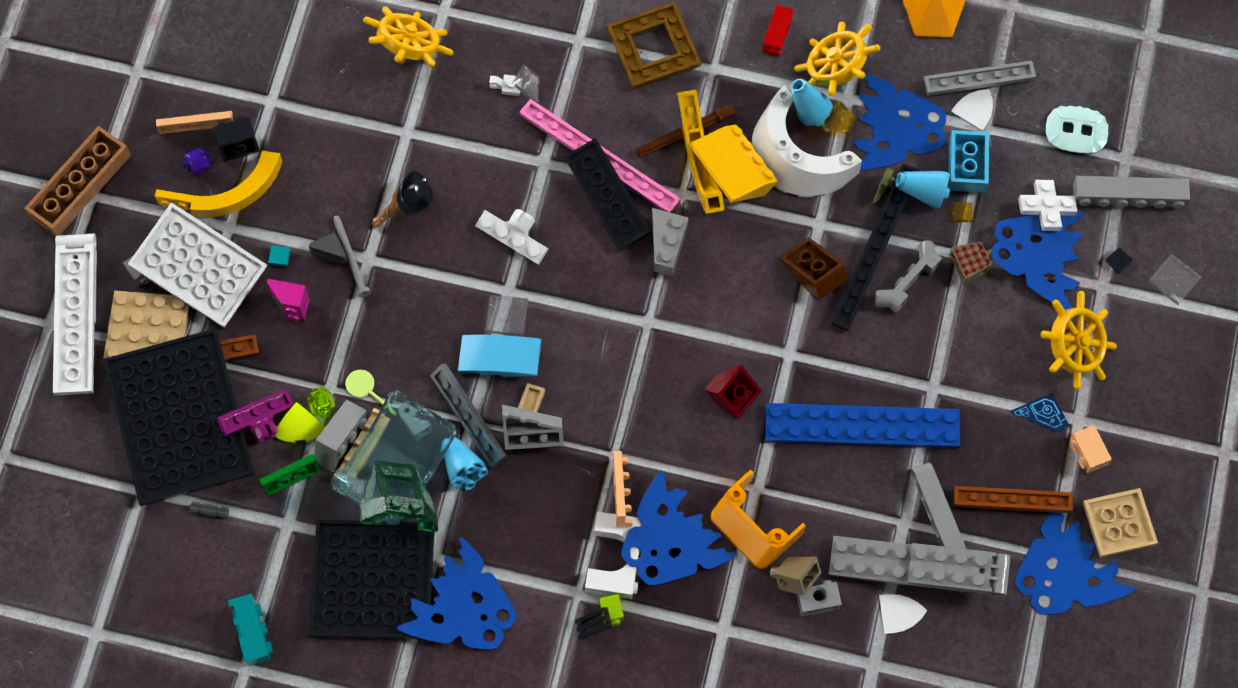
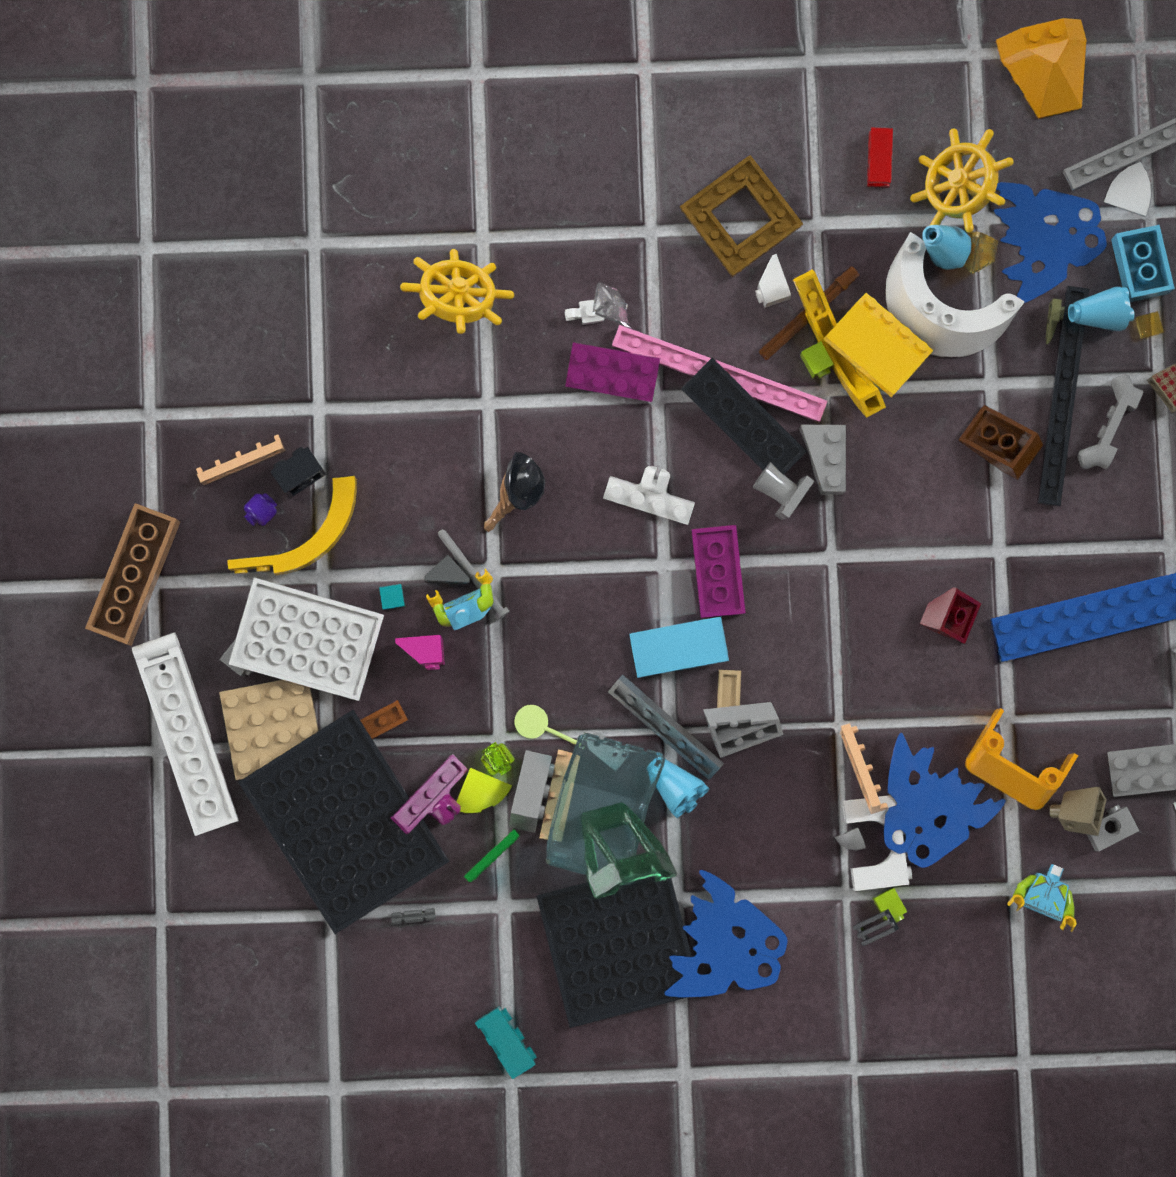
camera: 15 degrees left, 15 degrees up
none -> torso [426,569,494,630]
none -> magenta plate [565,342,660,402]
none -> magenta plate [691,525,746,618]
none -> light grey plant [753,462,814,520]
none -> white slope [755,254,791,308]
none -> lime brick [800,341,834,379]
none -> light grey brick [834,828,866,851]
none -> torso [1007,864,1077,932]

